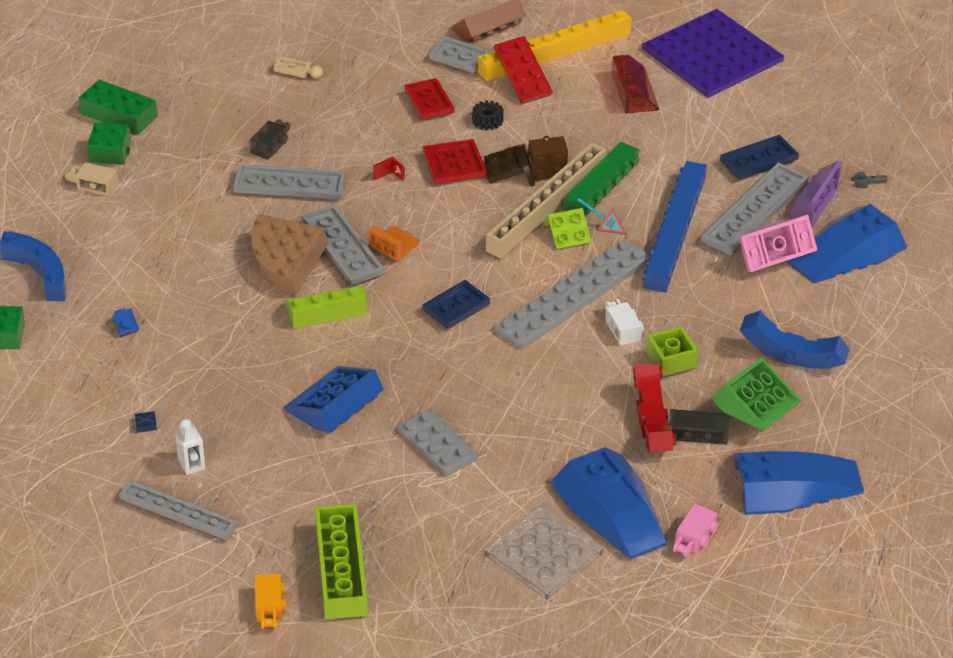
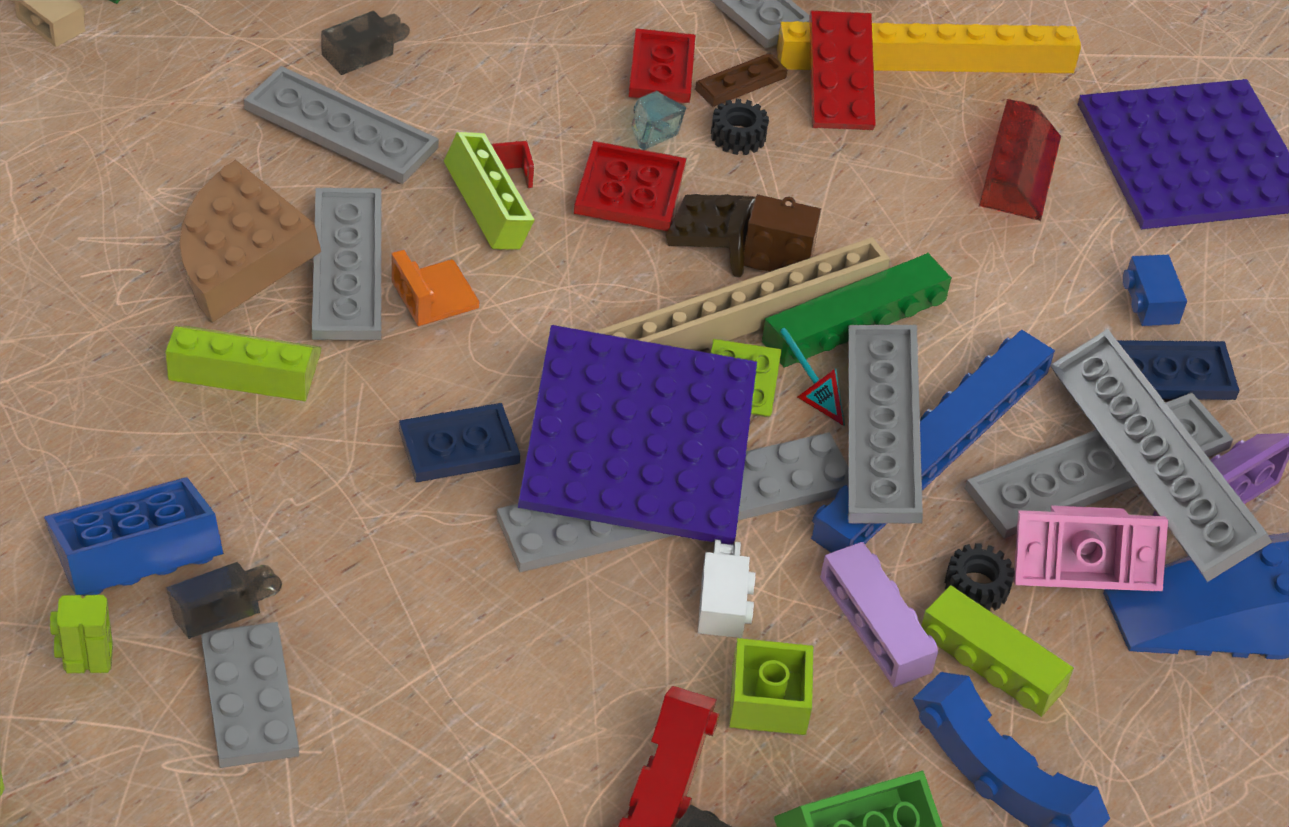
camera: 20 degrees right, 5 degrees up
none -> lime brick [50,595,113,674]
none -> clear smoke brick [166,562,282,639]
none -> lime brick [444,132,535,250]
none -> dark purple plate [517,325,757,545]
none -> clear light blue slope [631,91,686,150]
none -> reddish brown tile [695,53,788,107]
none -> lavender brick [820,542,938,688]
none -> light grey plate [849,325,923,524]
none -> lime brick [921,585,1074,717]
none -> black tyre [944,543,1015,611]
none -> light grey plate [1050,329,1272,582]
none -> blue brick [1123,254,1187,326]

